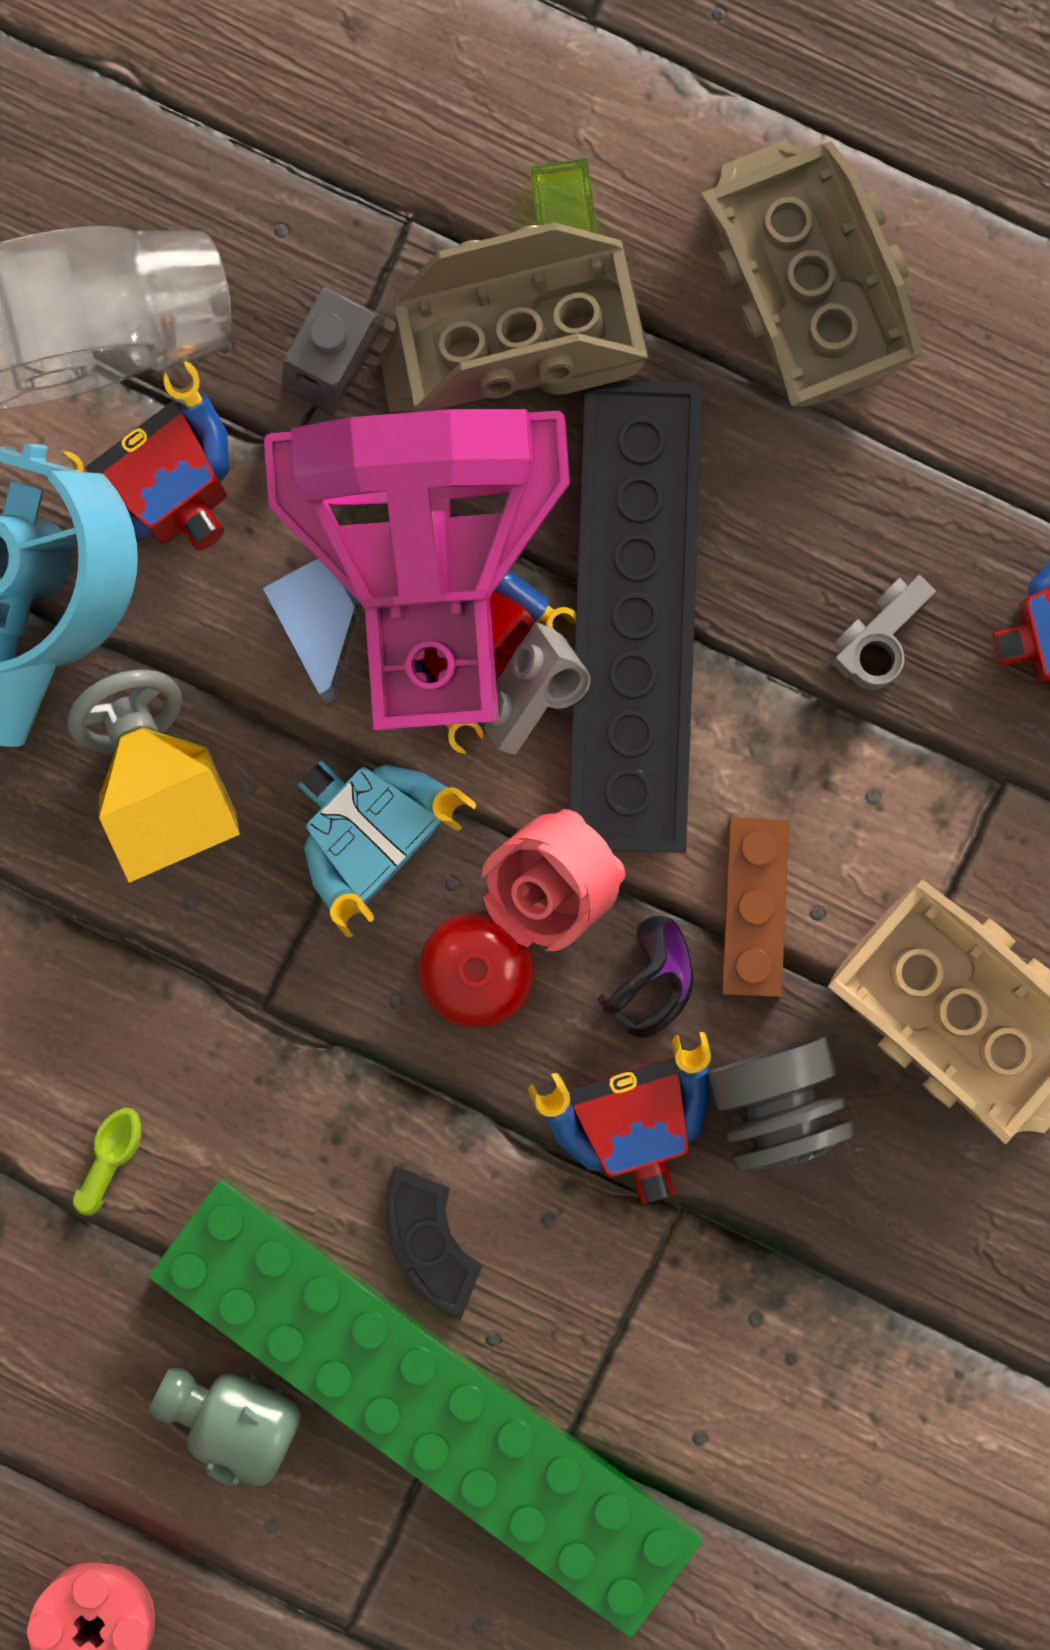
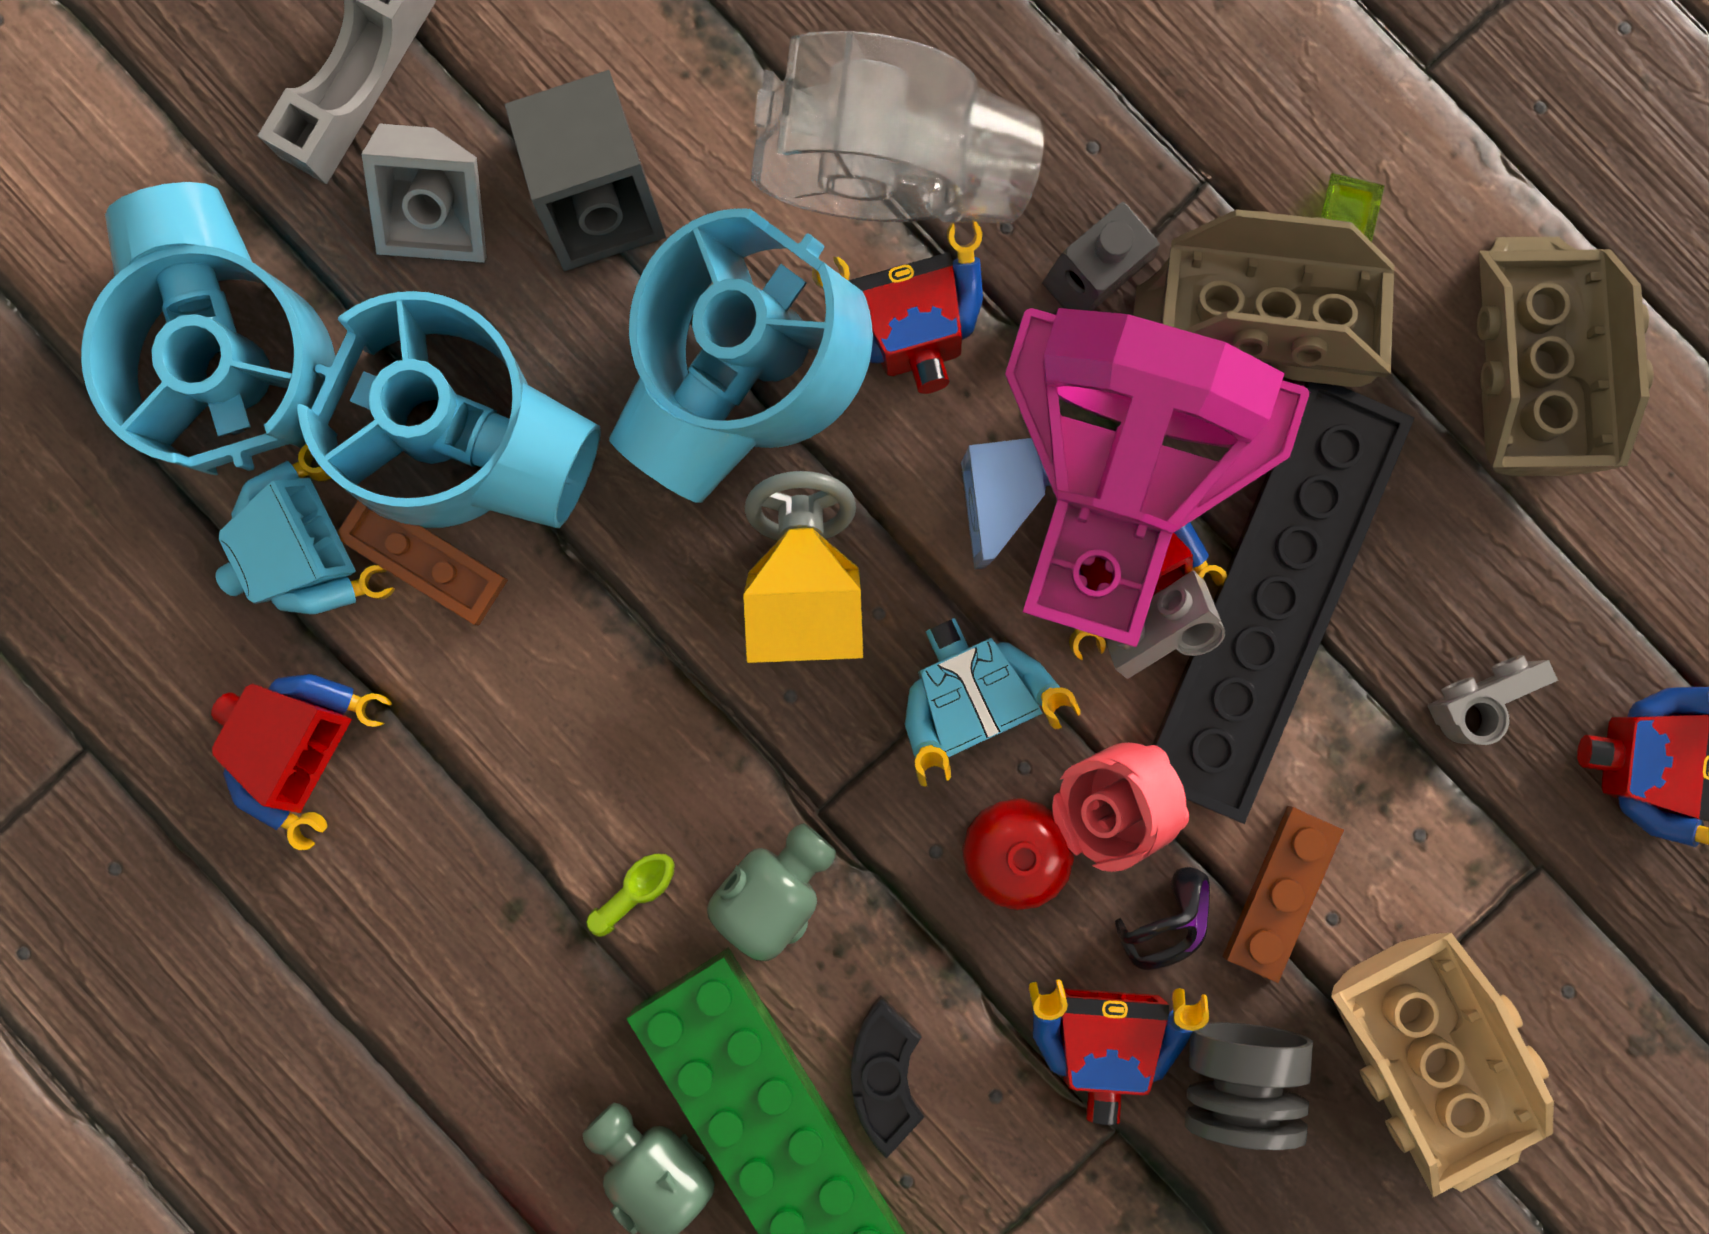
camera: 15 degrees right, 0 degrees up
none -> sand green piece [707,823,836,961]

